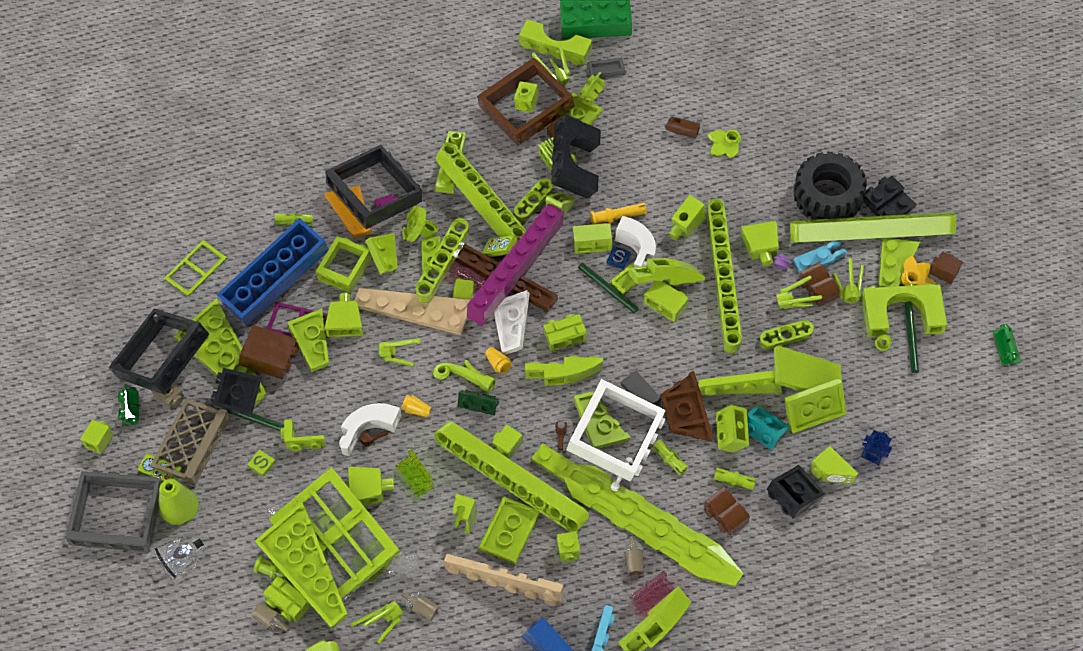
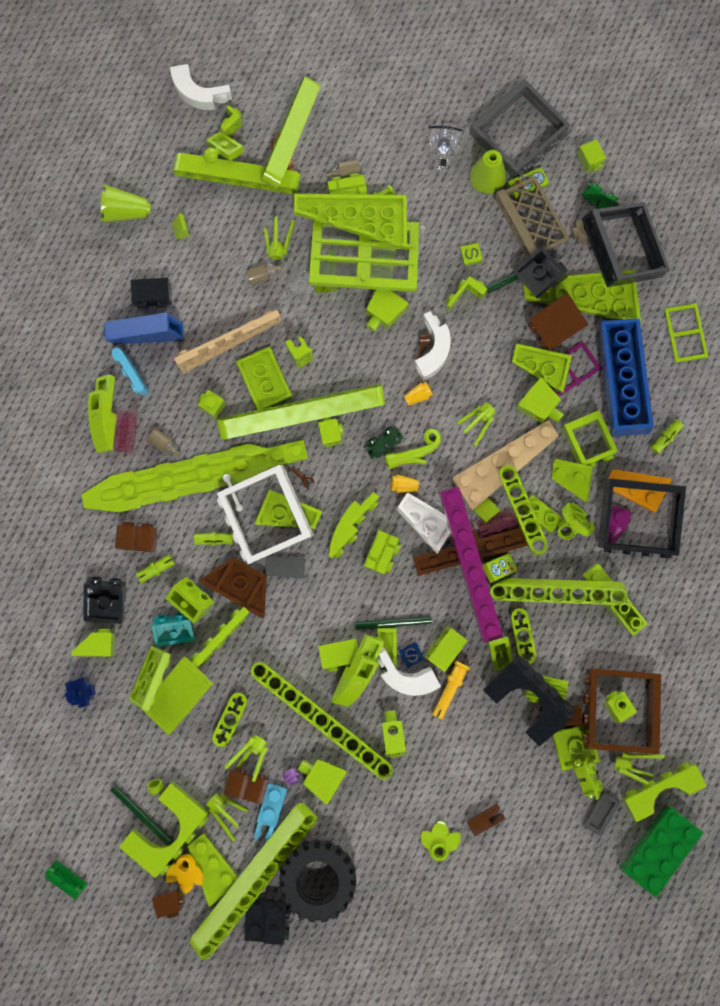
camera: 130 degrees right, 20 degrees up
clear neon green panel [395,449,434,498] -> none

